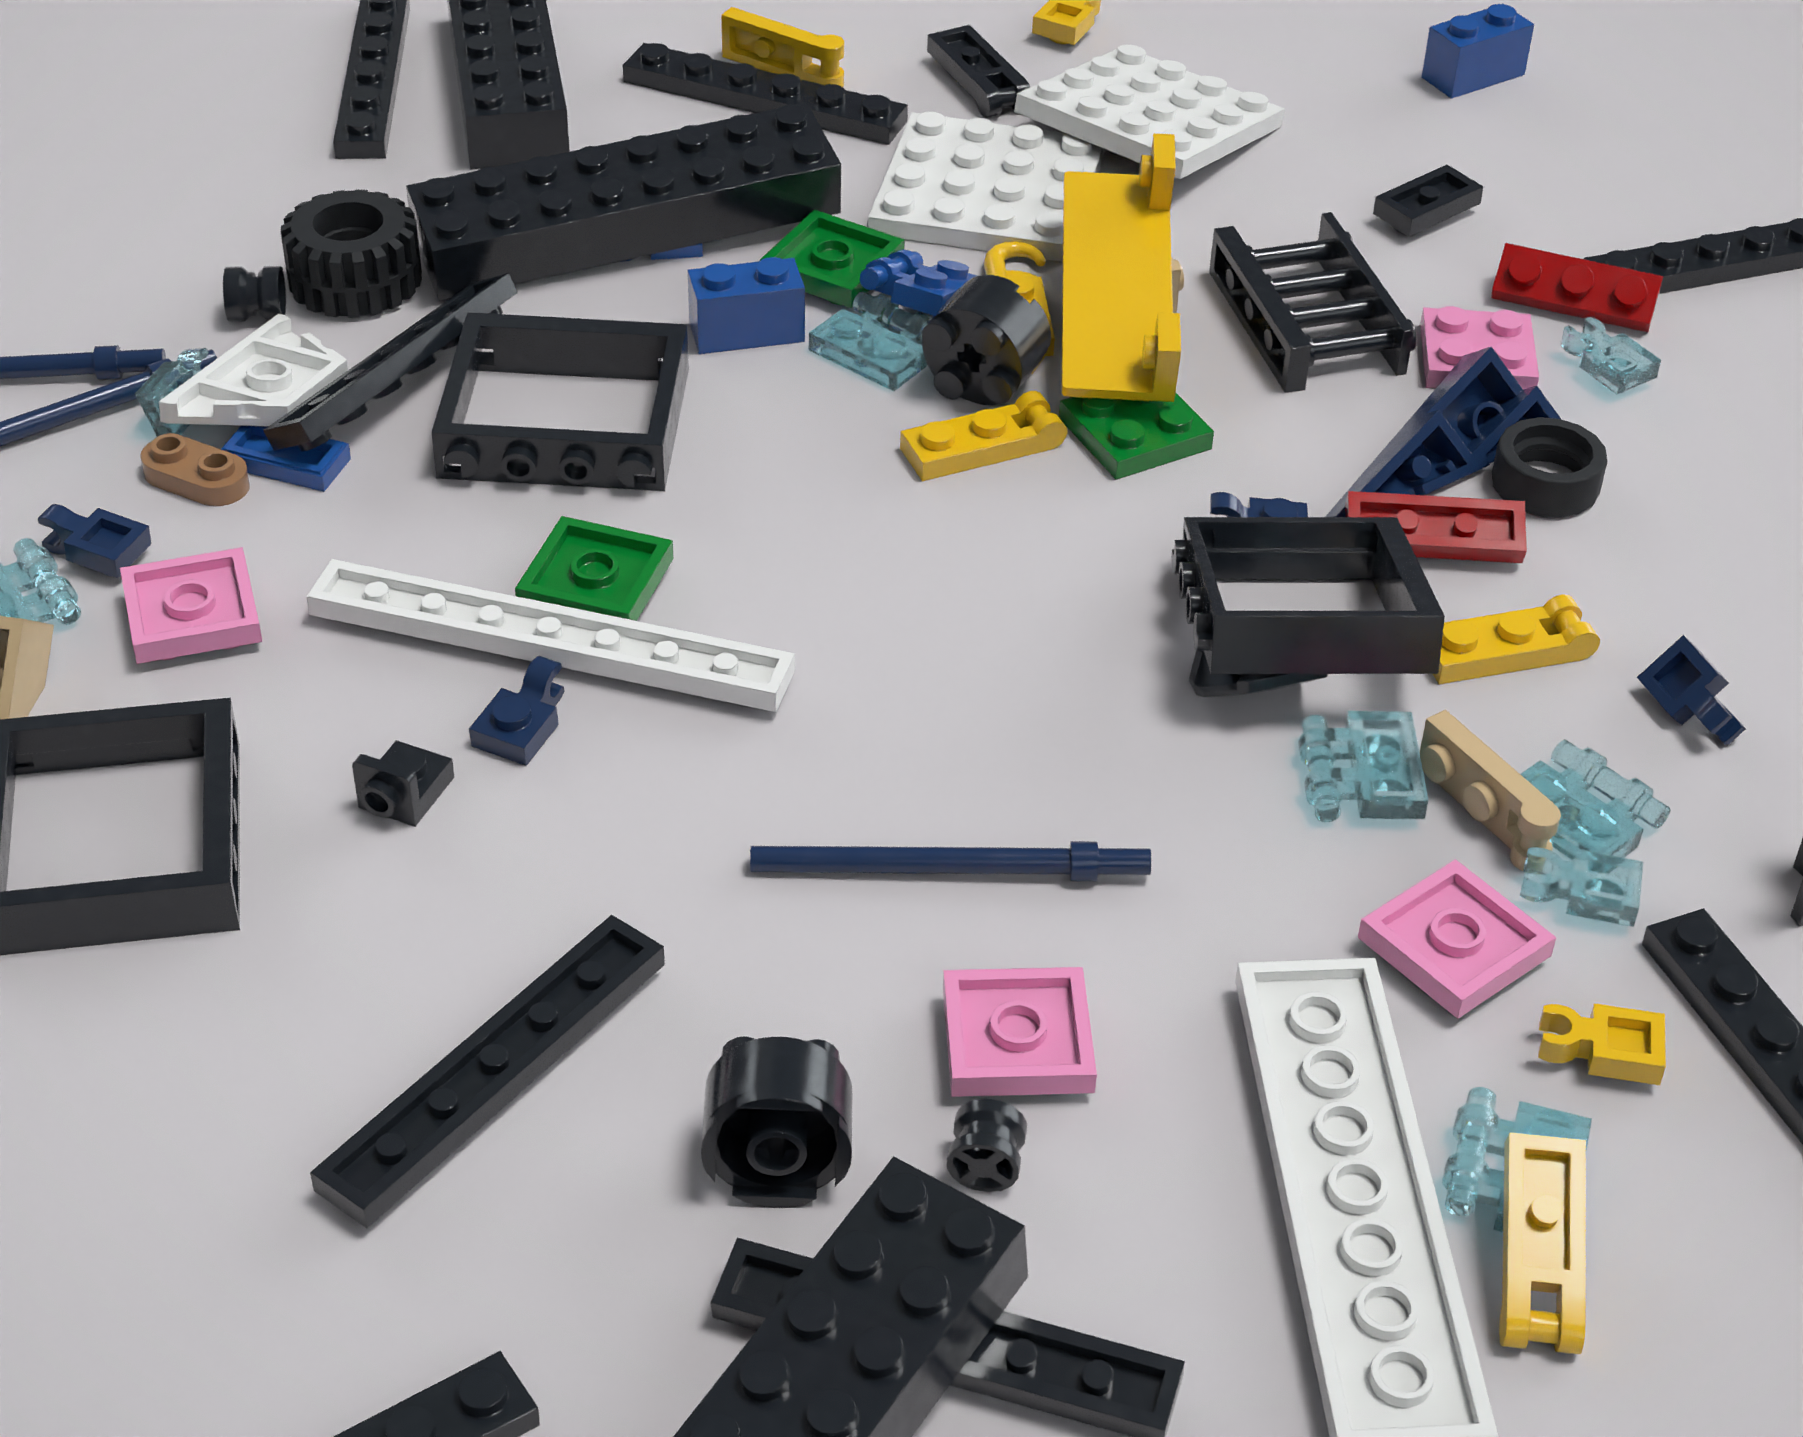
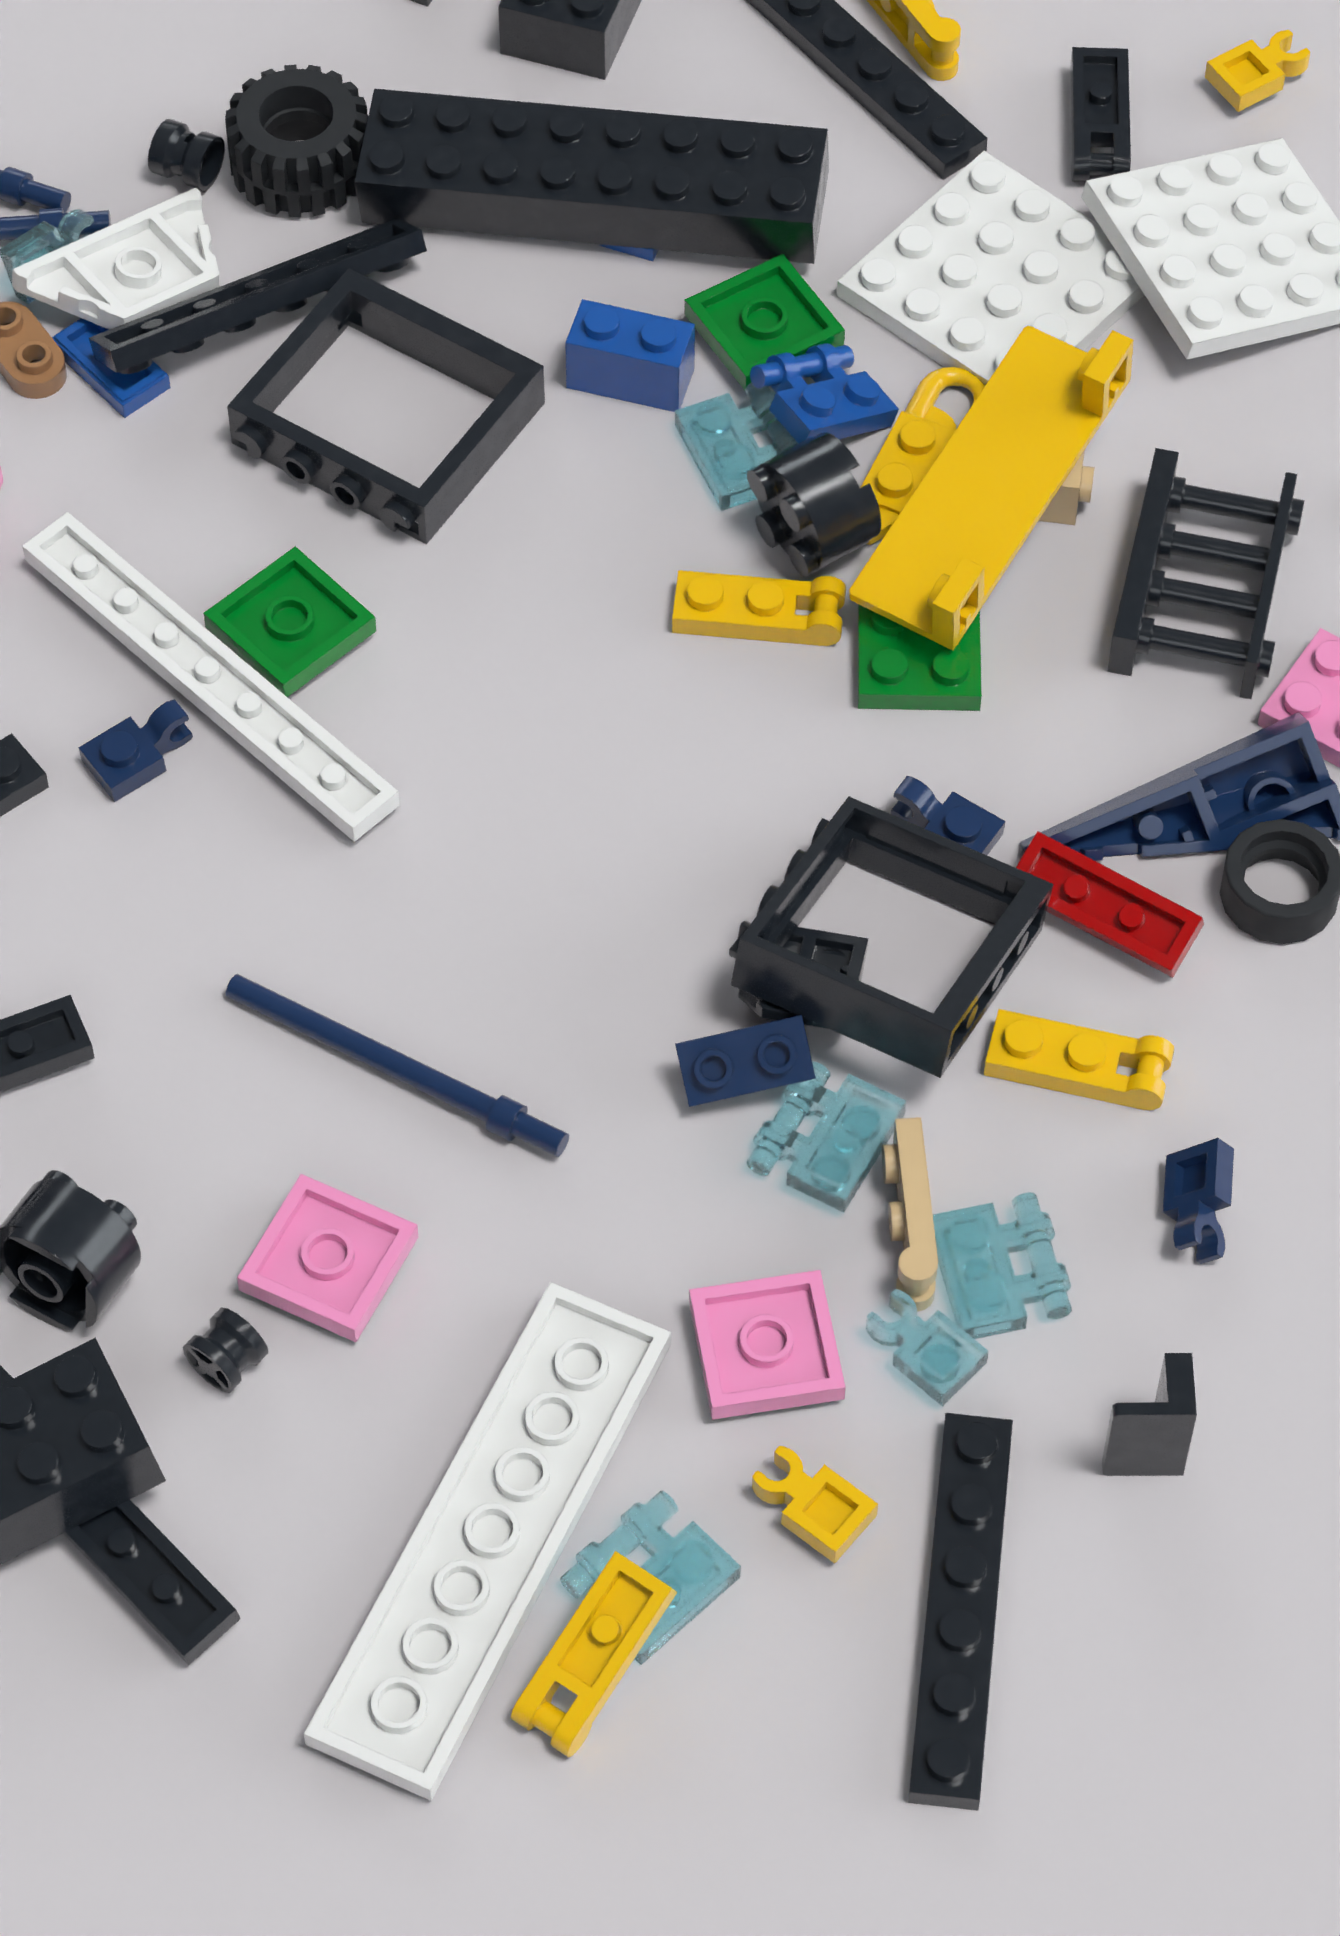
camera: 30 degrees right, 15 degrees up
none -> dark blue hinge [675,1015,816,1107]

